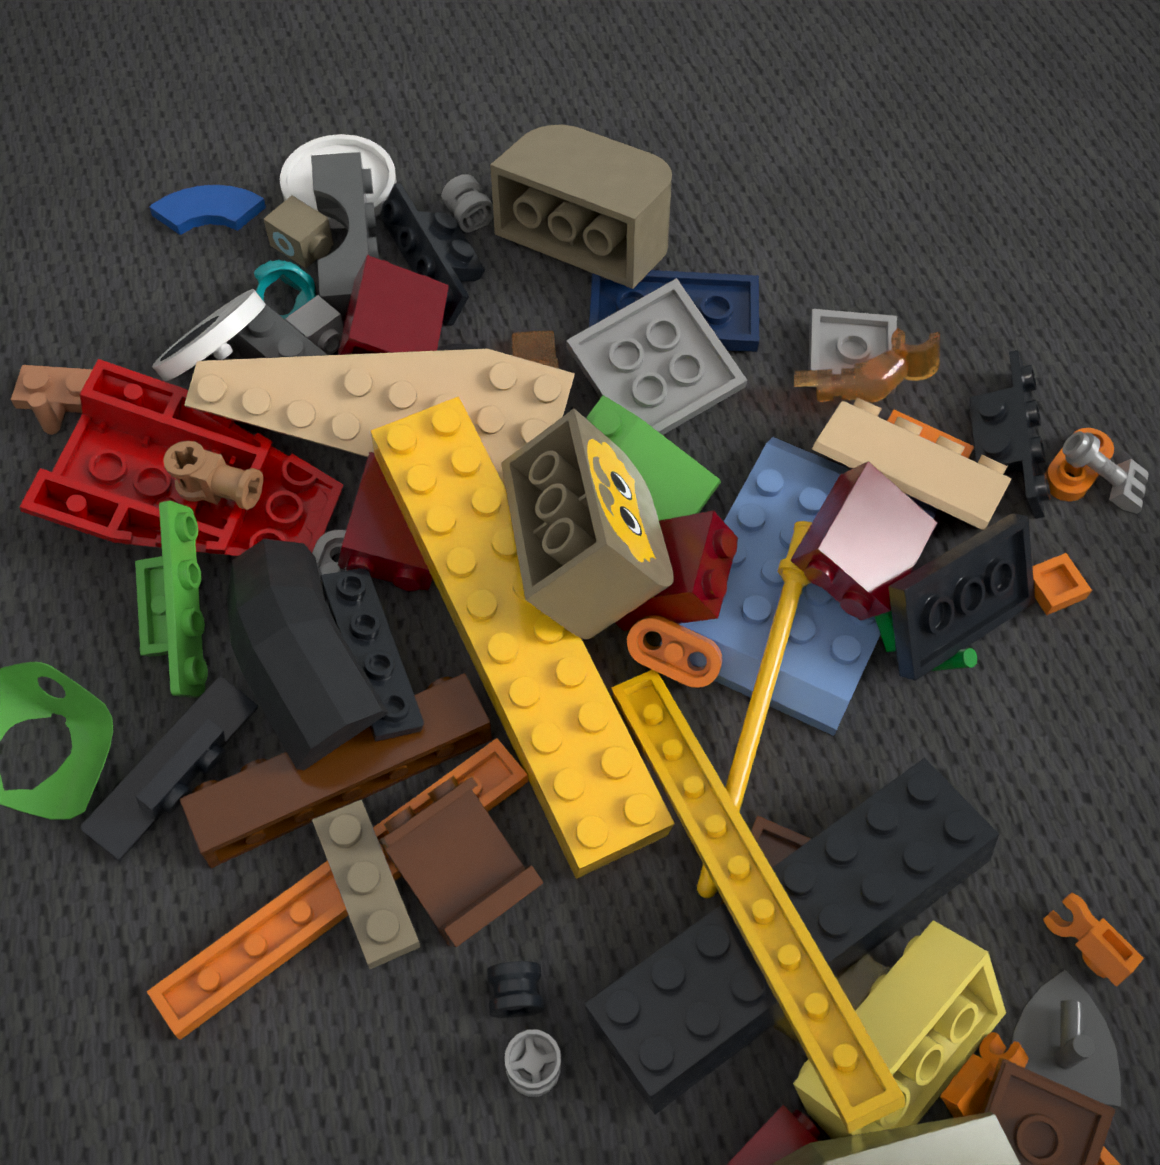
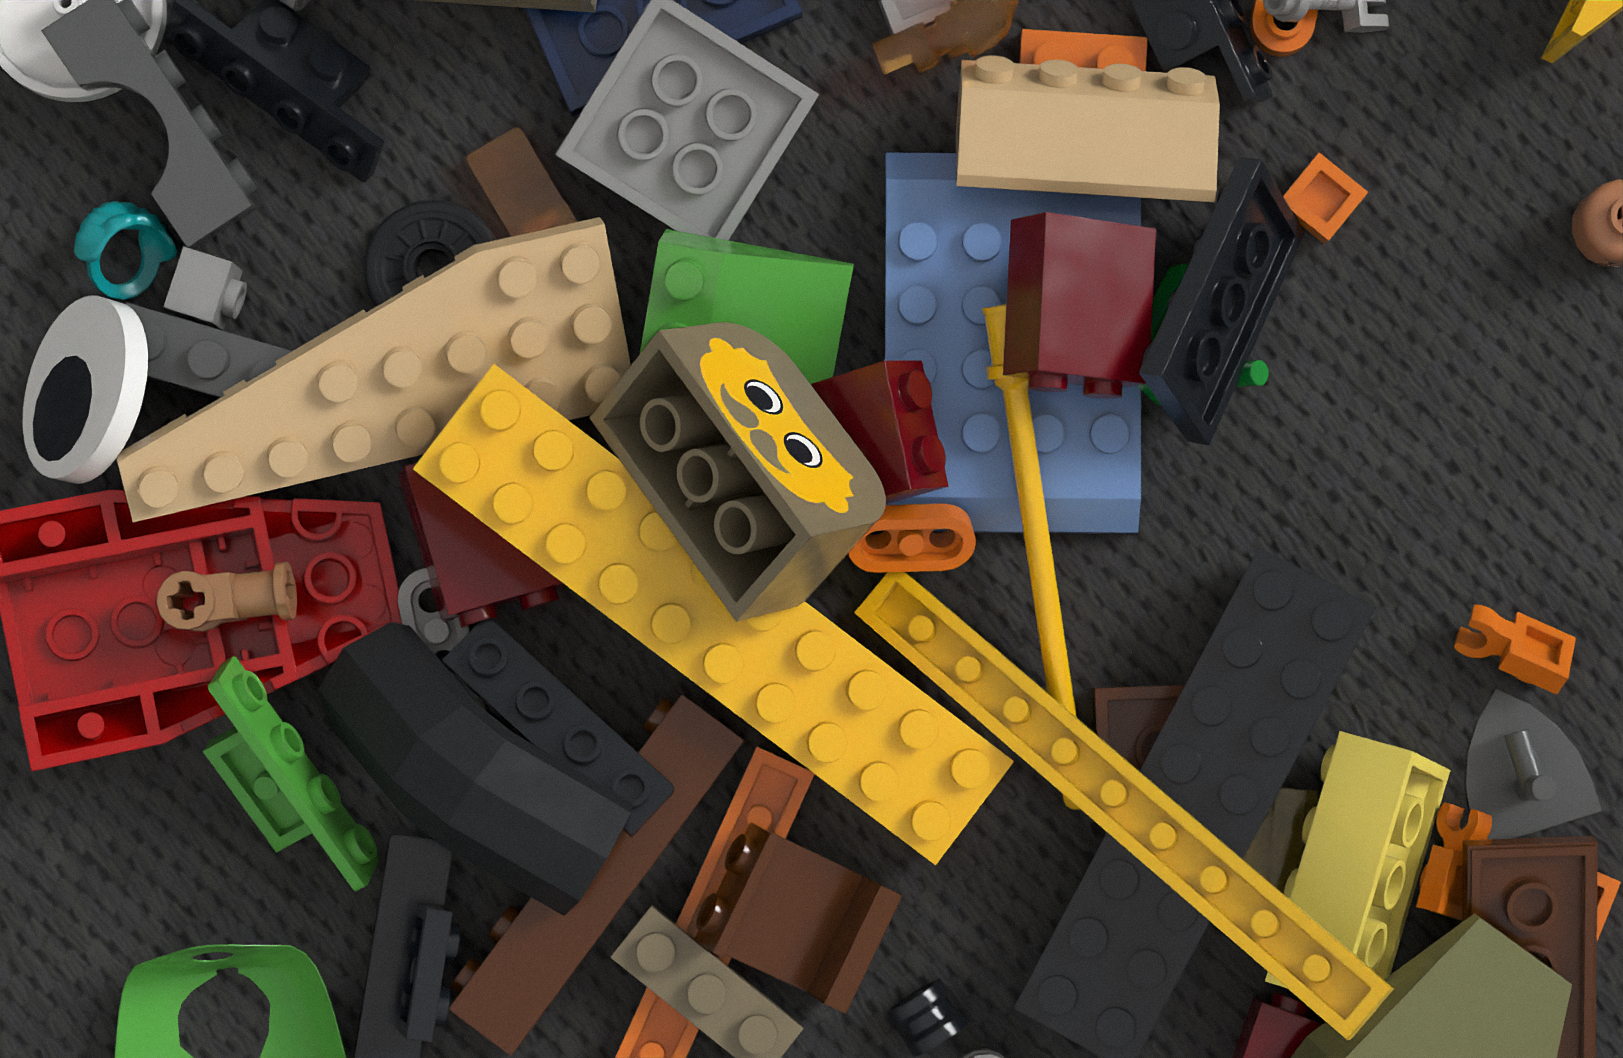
camera: 30 degrees left, 25 degrees up
dark tan brick [264,195,334,268] -> none
dark red brick [338,255,449,355] -> none

